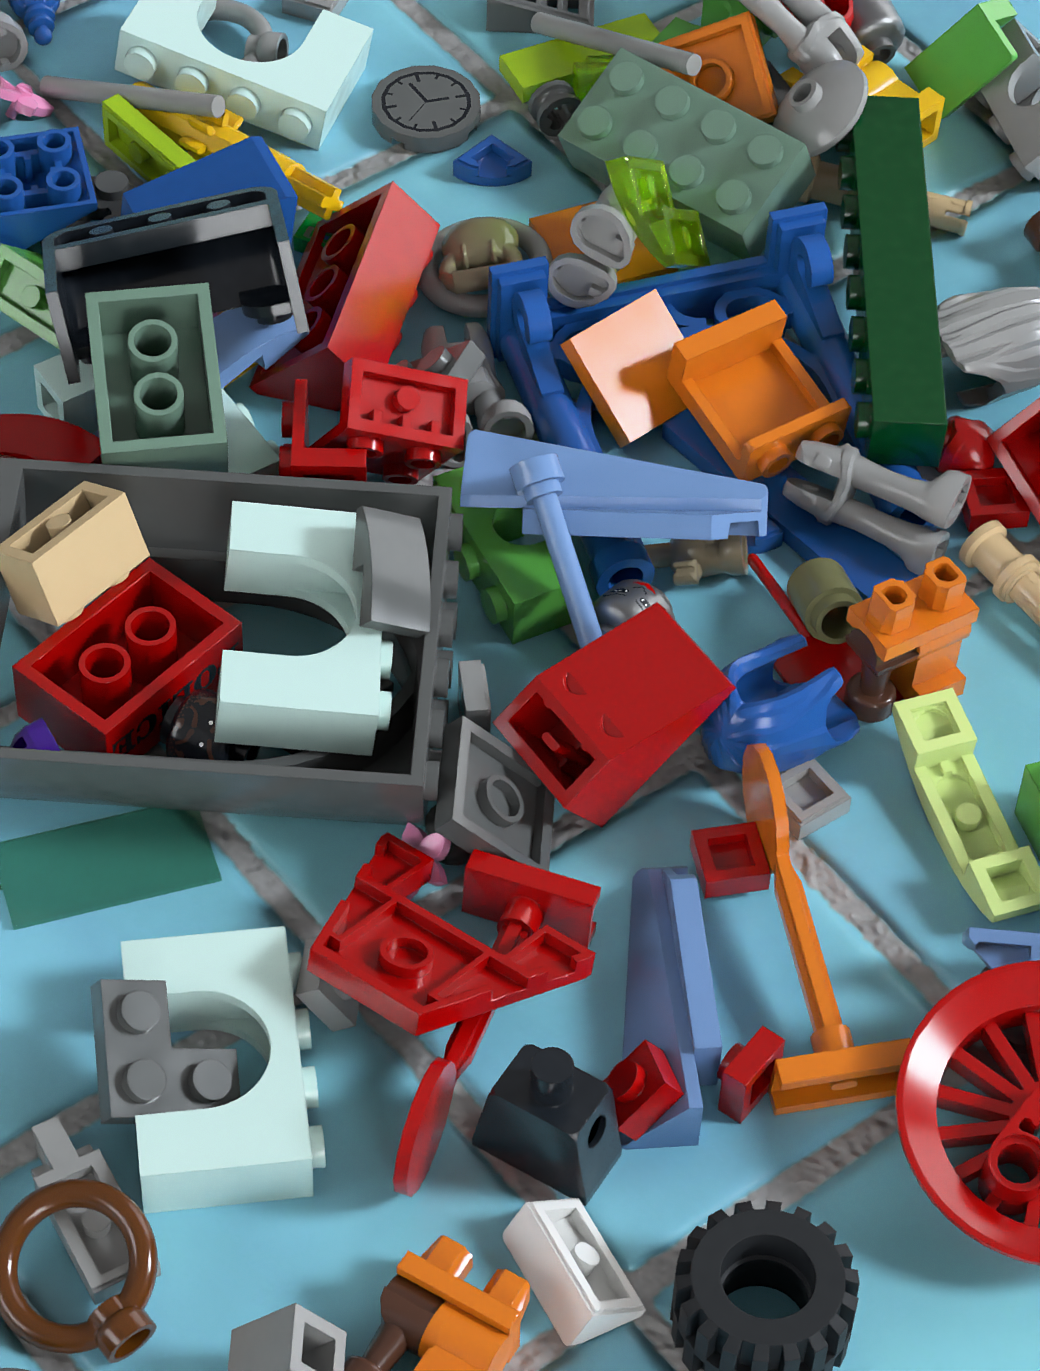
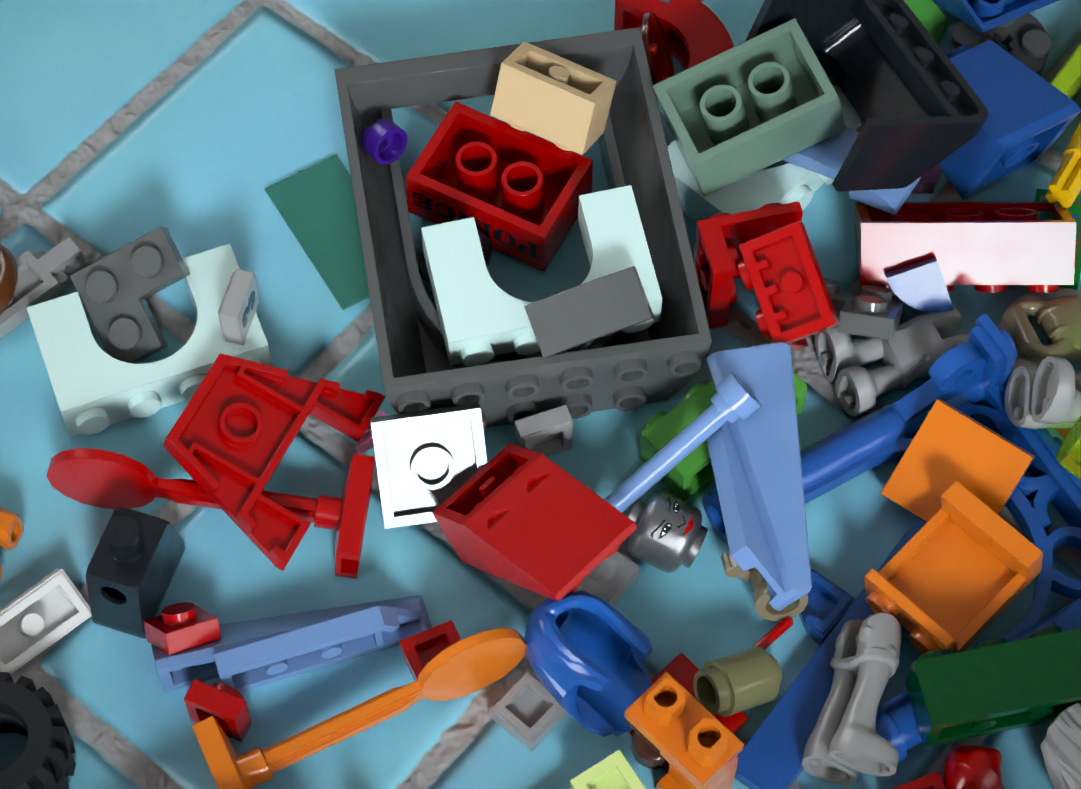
camera: 80 degrees right, 10 degrees up
none -> light grey tile [218,269,260,345]
none -> tile [885,257,954,313]

